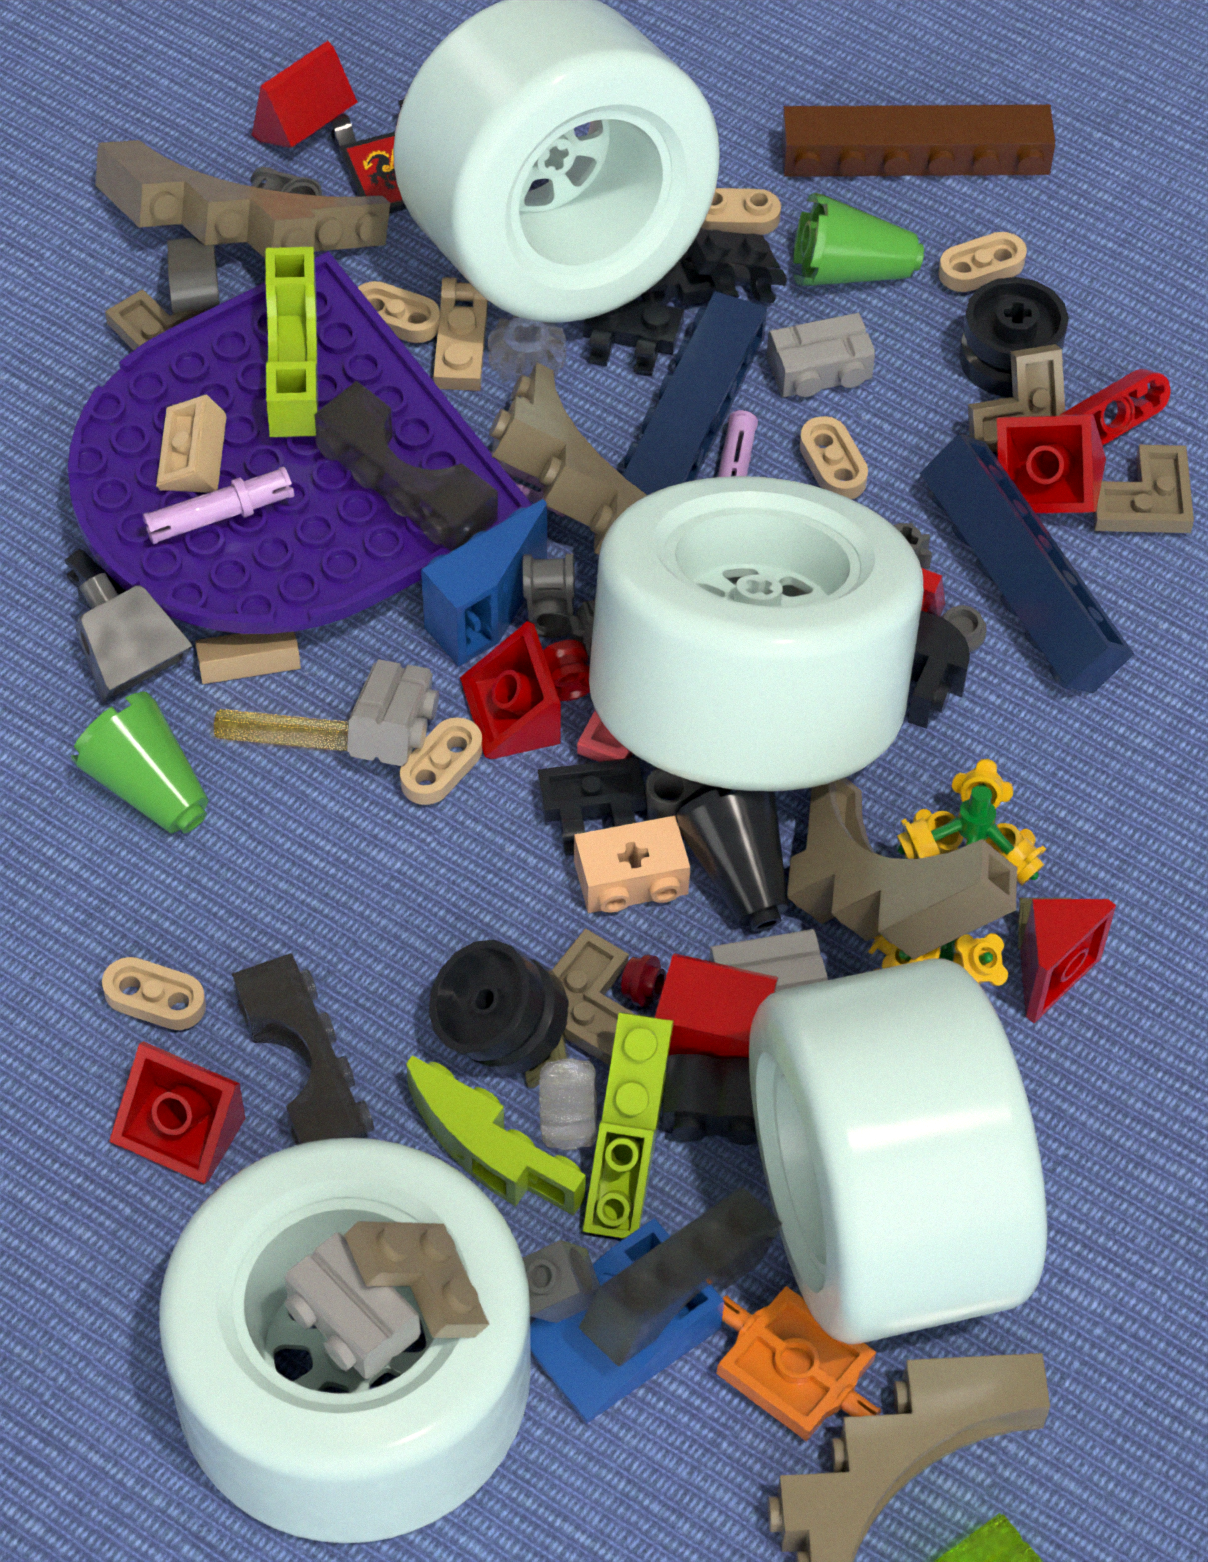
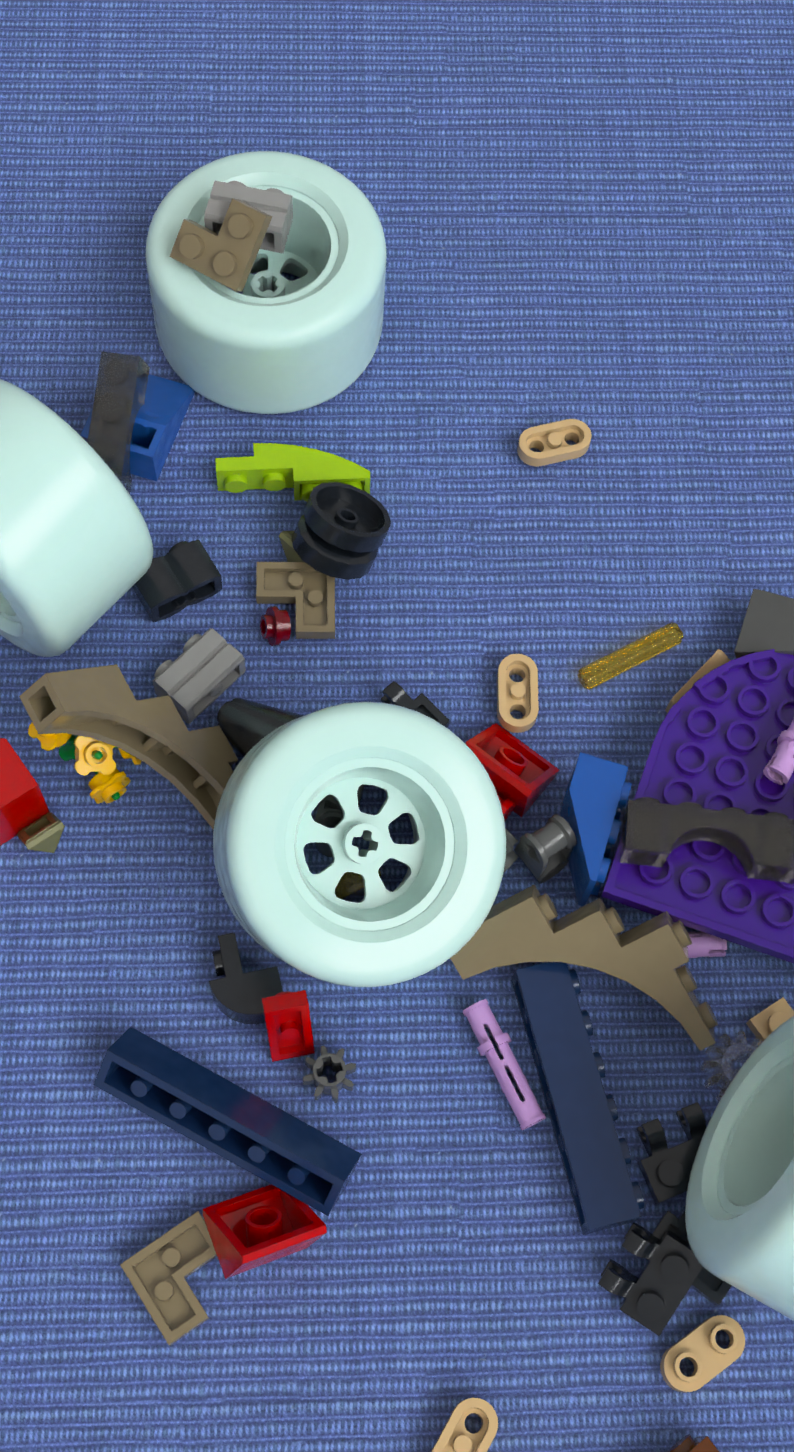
camera: 140 degrees right, 10 degrees up
bright green cone [71,691,209,834] -> none
red slope [109,1041,246,1184] -> none
clear smoke arch [232,953,375,1146] -> none
light grey brick [347,659,439,766] -> none
dark grey brick [522,1240,605,1323] -> none
clear gear [539,1058,598,1150] -> none
light nougat brick [574,816,690,913] -> none
lime slope [583,1012,674,1238] -> none
red slope [655,953,778,1060] -> none
light grey brick [767,312,875,398] -> none
bright green cone [793,193,924,286] -> none
tan plate [799,416,868,499] -> none
yellow plant [897,759,1047,886] -> none
dark grey plate [941,605,987,652] -> none
black wheel [959,277,1069,398] -> none
dark tan plate [968,344,1065,452] -> none
red beam [1060,369,1171,446] -> none

